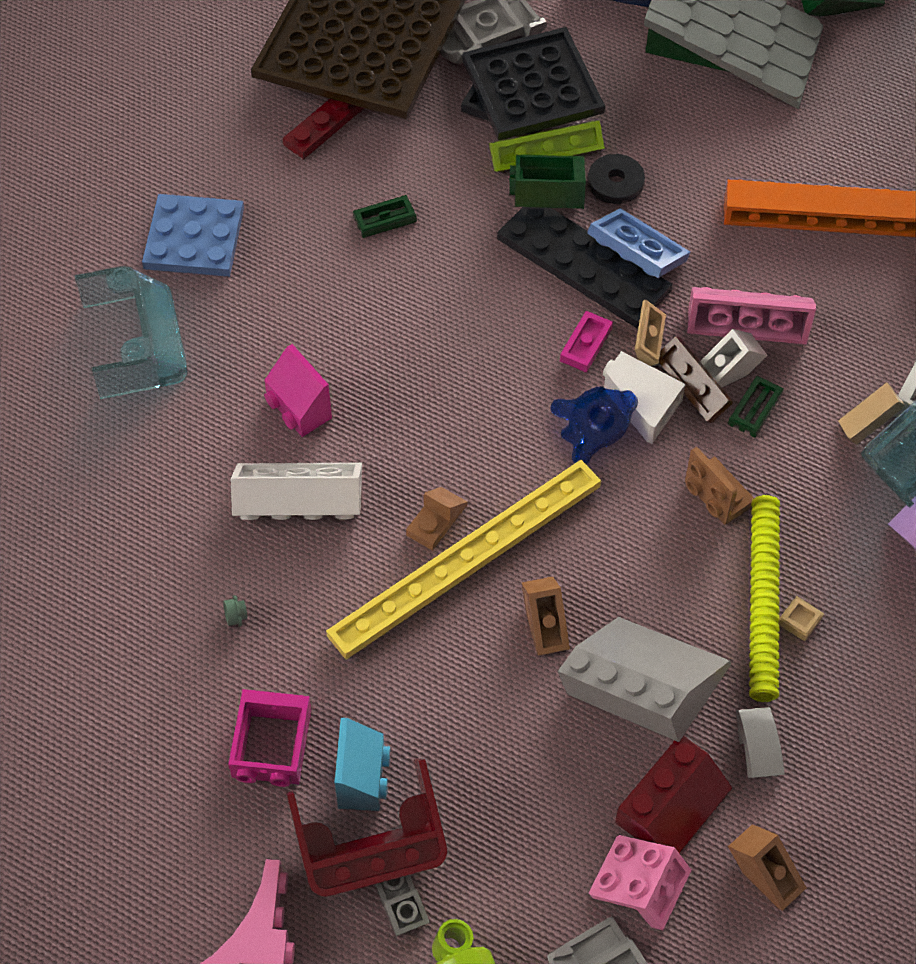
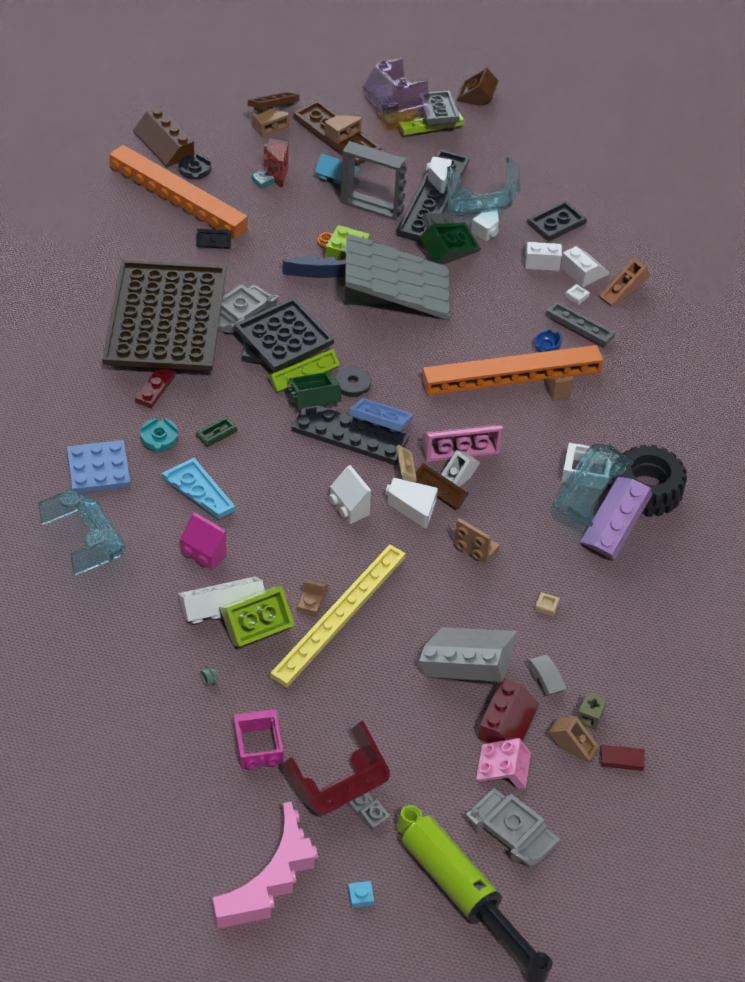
camera: 20 degrees left, 10 degrees down
medium azure slope [334,718,390,811] -> none
medium nougat slope [521,576,570,656] -> none
clear blue tile [551,386,638,465] -> none
dark pink plate [560,311,613,373] -> none
dark green tile [728,376,784,438] -> none
neon yellow piece [749,495,780,702] -> none
tan slope [838,382,906,445] -> none
none -> teal plate [141,418,178,453]
none -> medium azure wing [162,458,235,519]
none -> lime brick [220,586,295,647]
none -> white slope [329,465,371,524]
none -> olive brick [577,692,607,730]
none -> dark red tile [601,744,645,771]

